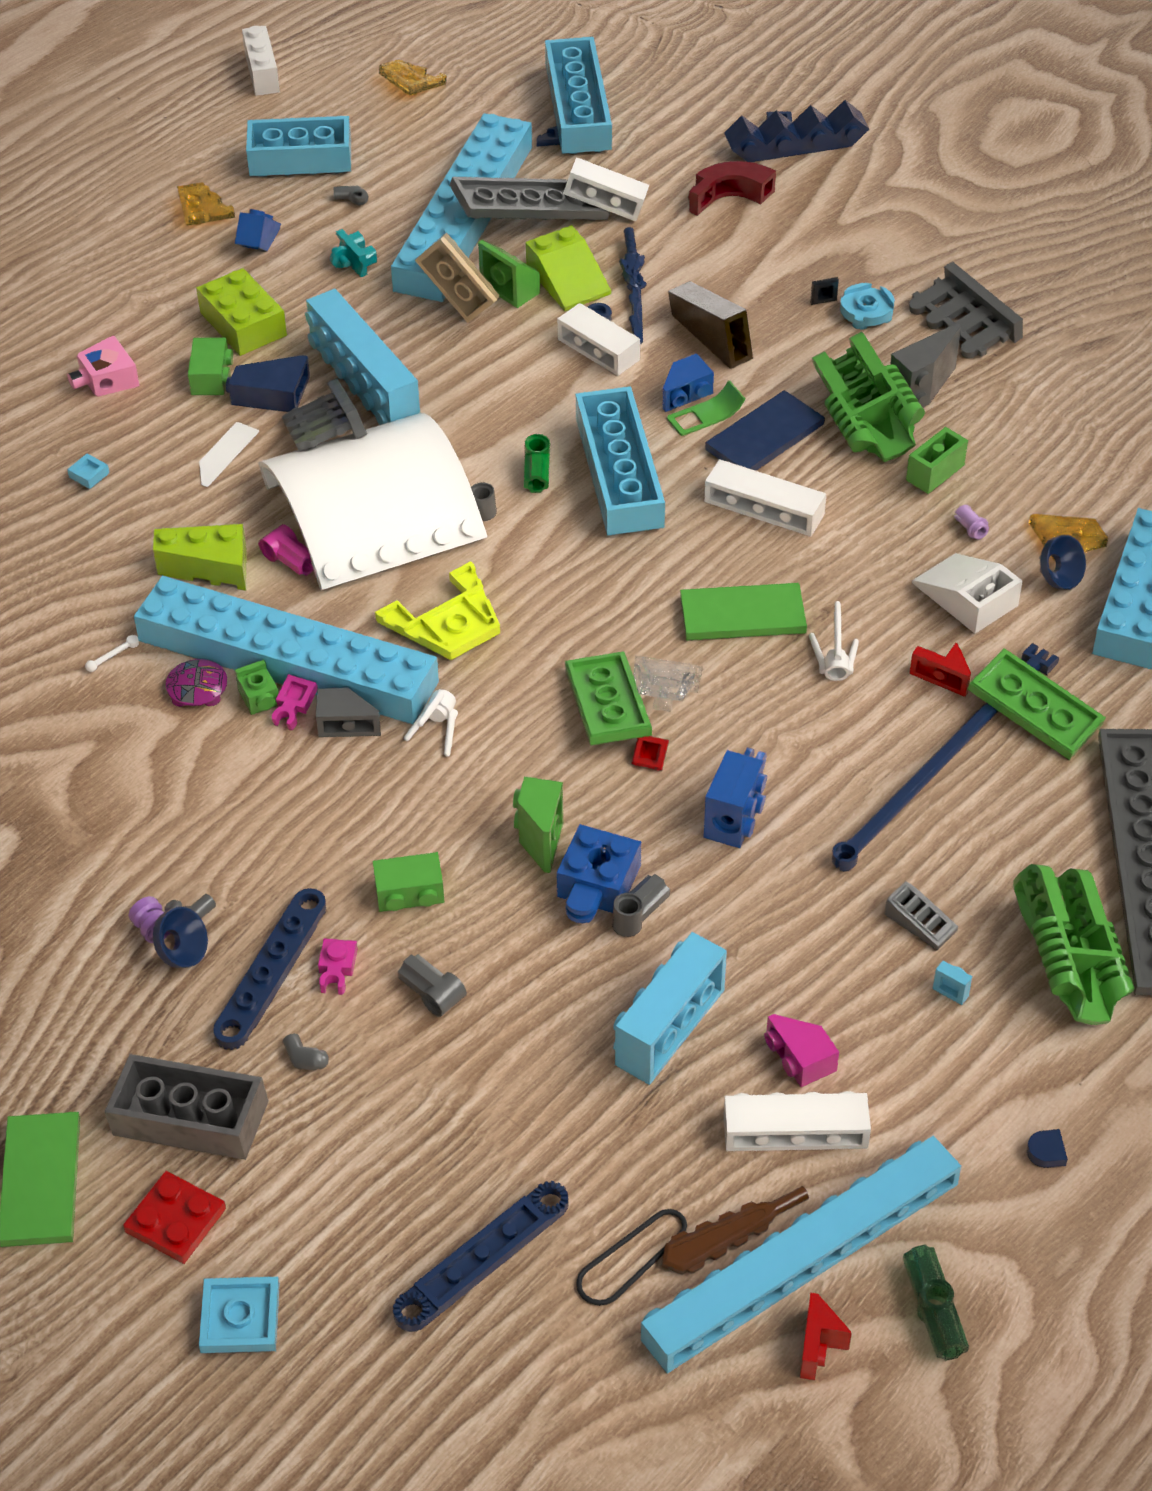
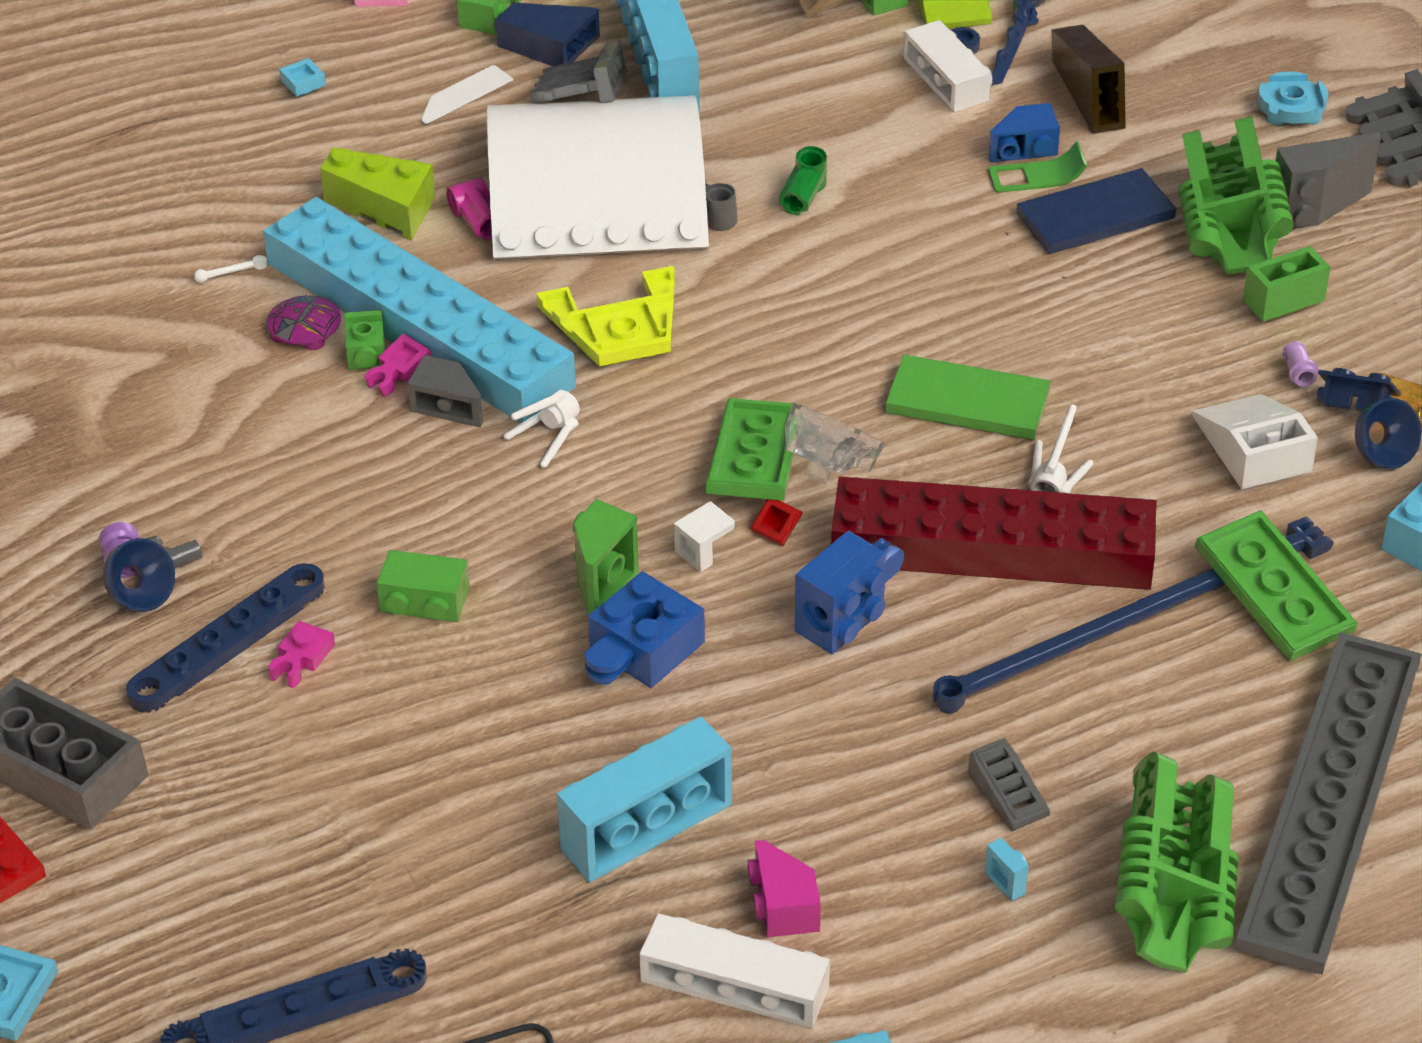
camera: 20 degrees right, 5 degrees down
dark grey arm [283,1033,329,1070] -> none
dark grey piece [398,954,467,1017] -> none
medium azure brick [575,386,665,536] -> none
dark grey piece [612,874,670,937] -> none
white brick [704,459,826,537] -> none
black slope [810,277,839,305] -> none
red slope [910,643,971,697] -> none
none -> white panel [674,501,735,572]
none -> dark red brick [831,476,1157,590]
none -> dark blue hinge [1317,368,1402,411]

